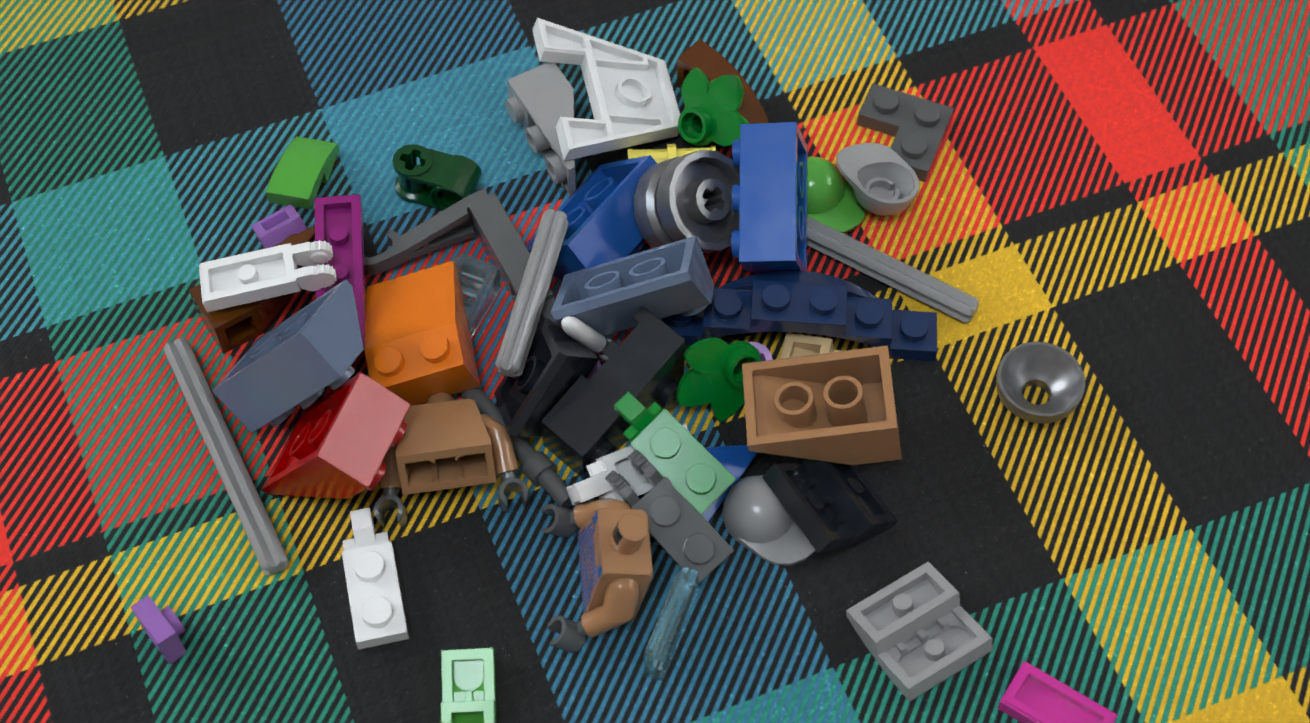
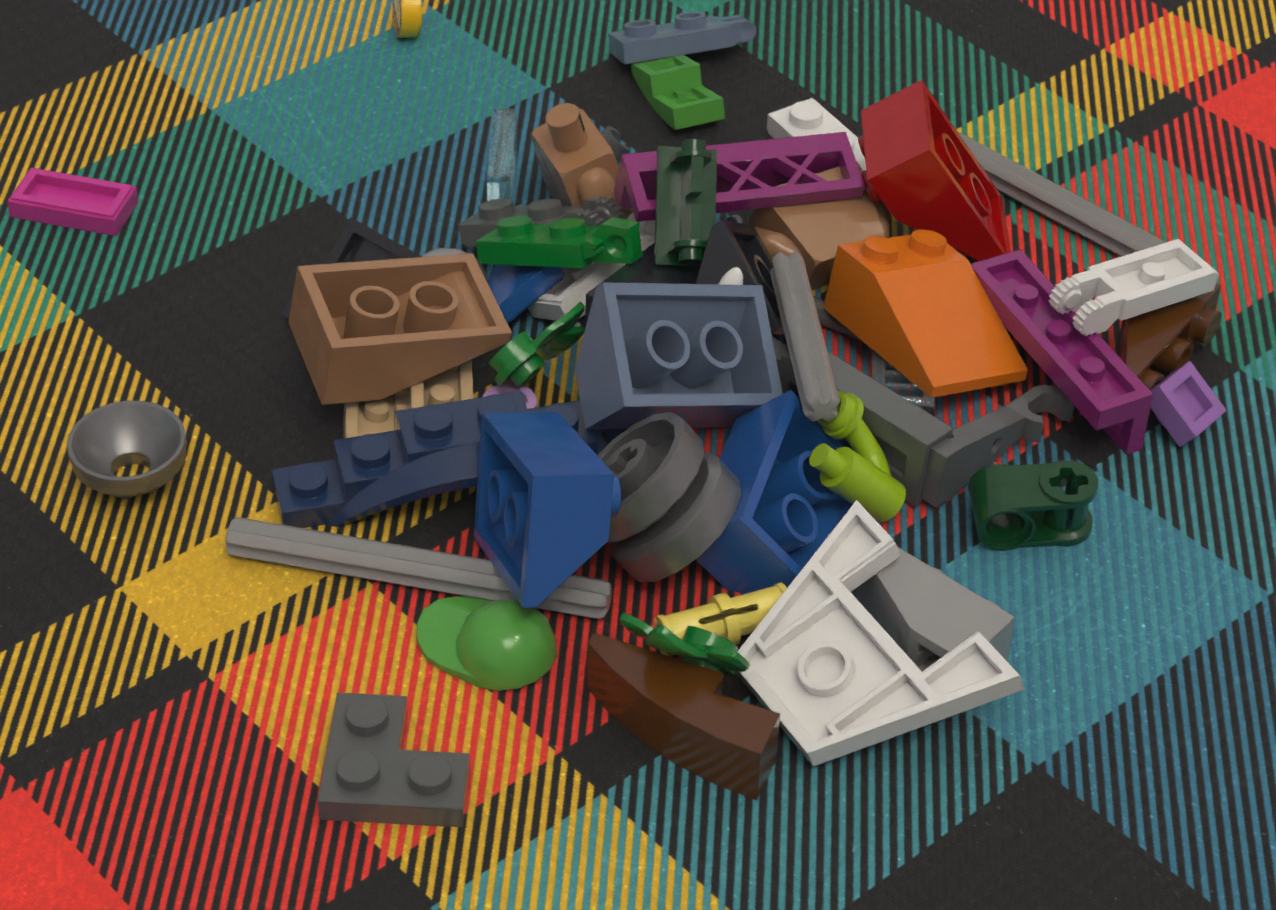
camera: 160 degrees right, 15 degrees down
medium lavender plate [131,595,187,665] -> none
sand blue slope [212,279,363,433] -> none
bright green slope [265,136,340,210] -> none
light grey cap [836,143,919,216] -> none
light grey slope [846,561,993,702] -> none
none -> magenta fence [614,132,865,222]
none -> dark green hinge [654,139,717,268]
none -> lime plant [809,391,906,522]

